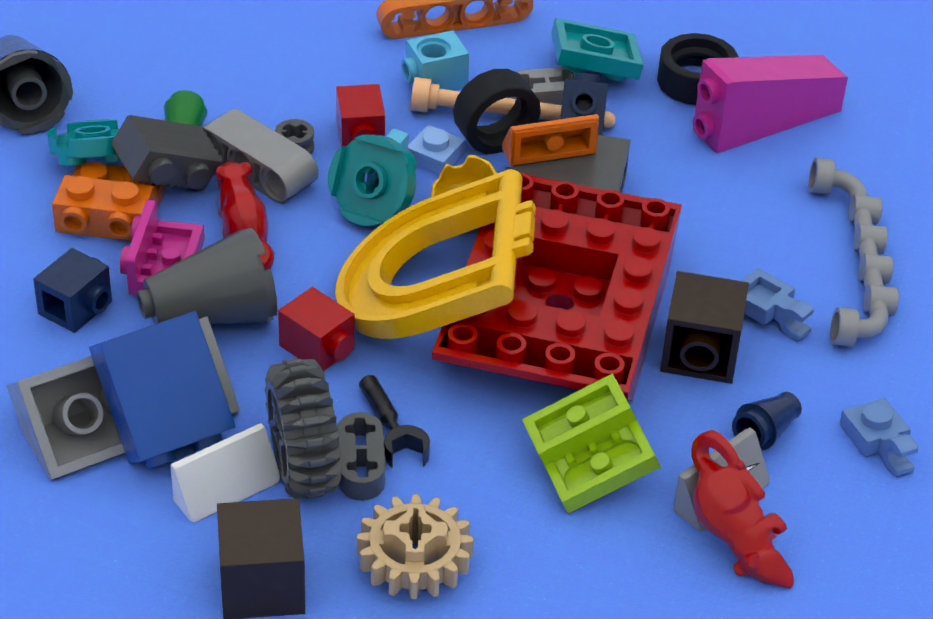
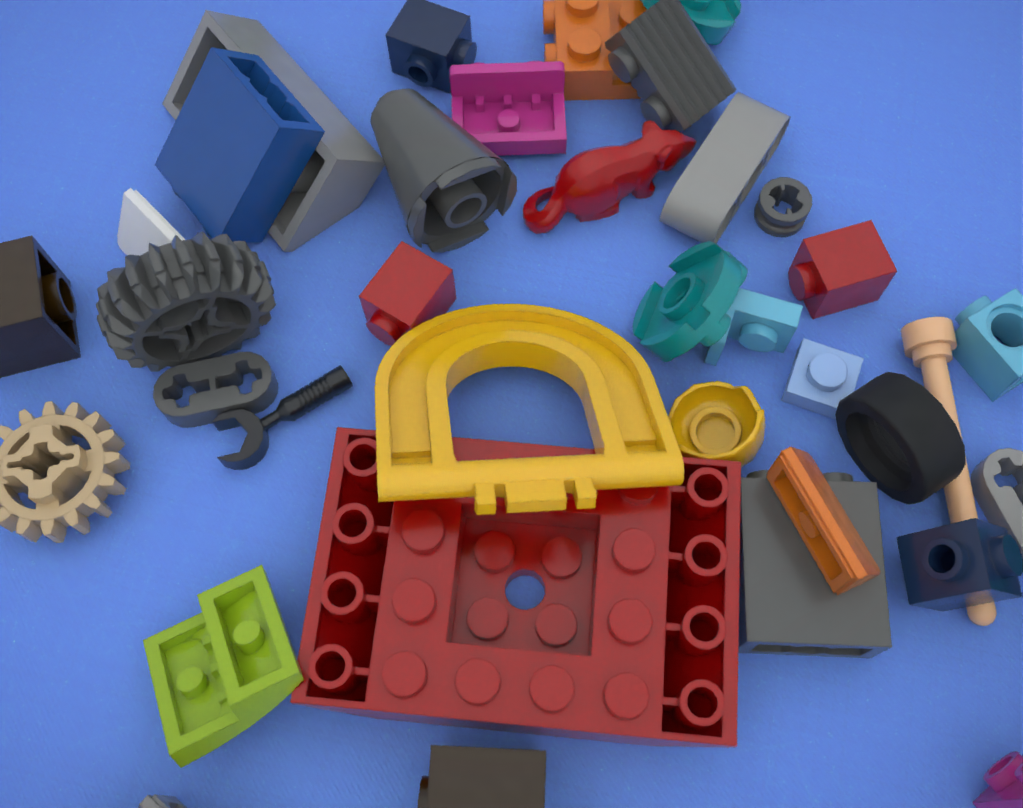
camera: 85 degrees right, 25 degrees up
green cone [164,90,207,126] -> none

